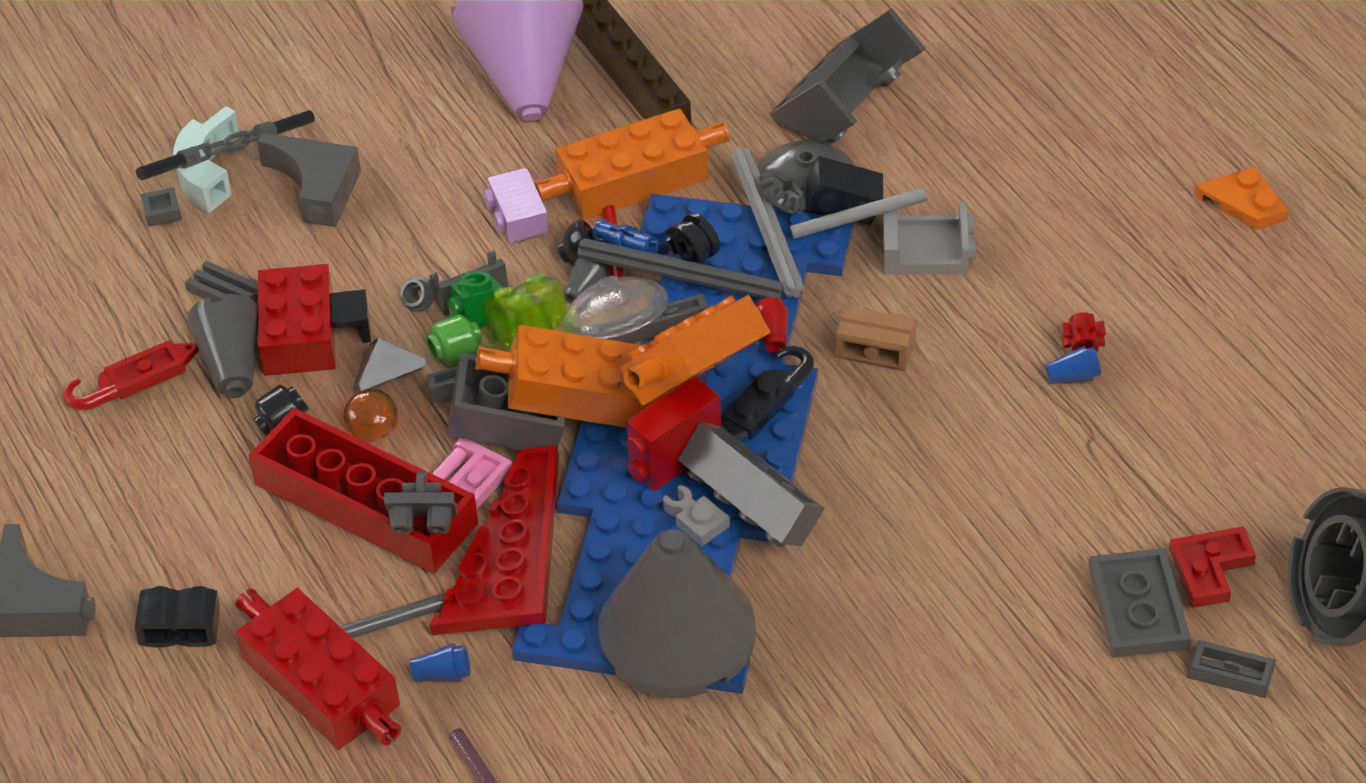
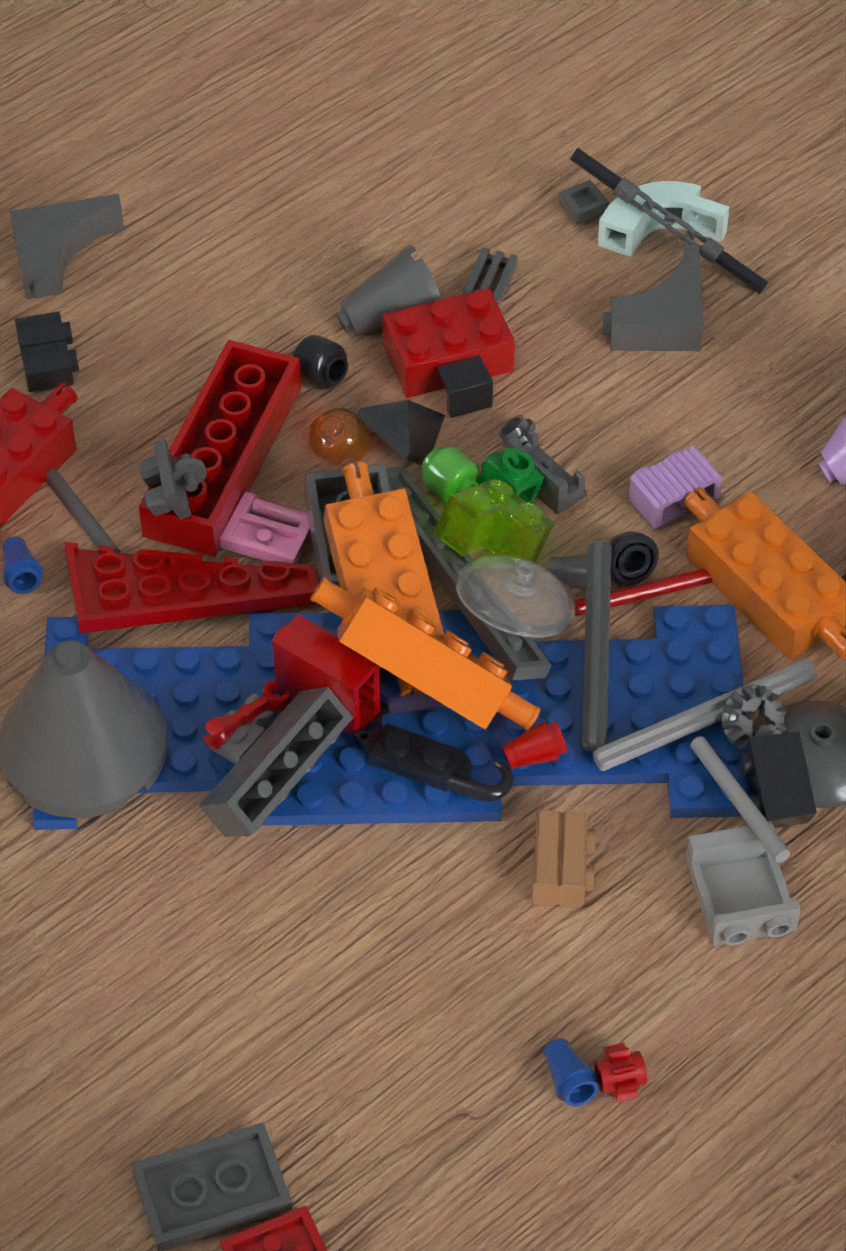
camera: 75 degrees right, 5 degrees up
red plate [62,340,199,410] -> none
blue pin [592,220,659,254] -> none
black wheel [666,213,720,264] -> none
none -> red piece [203,681,291,750]

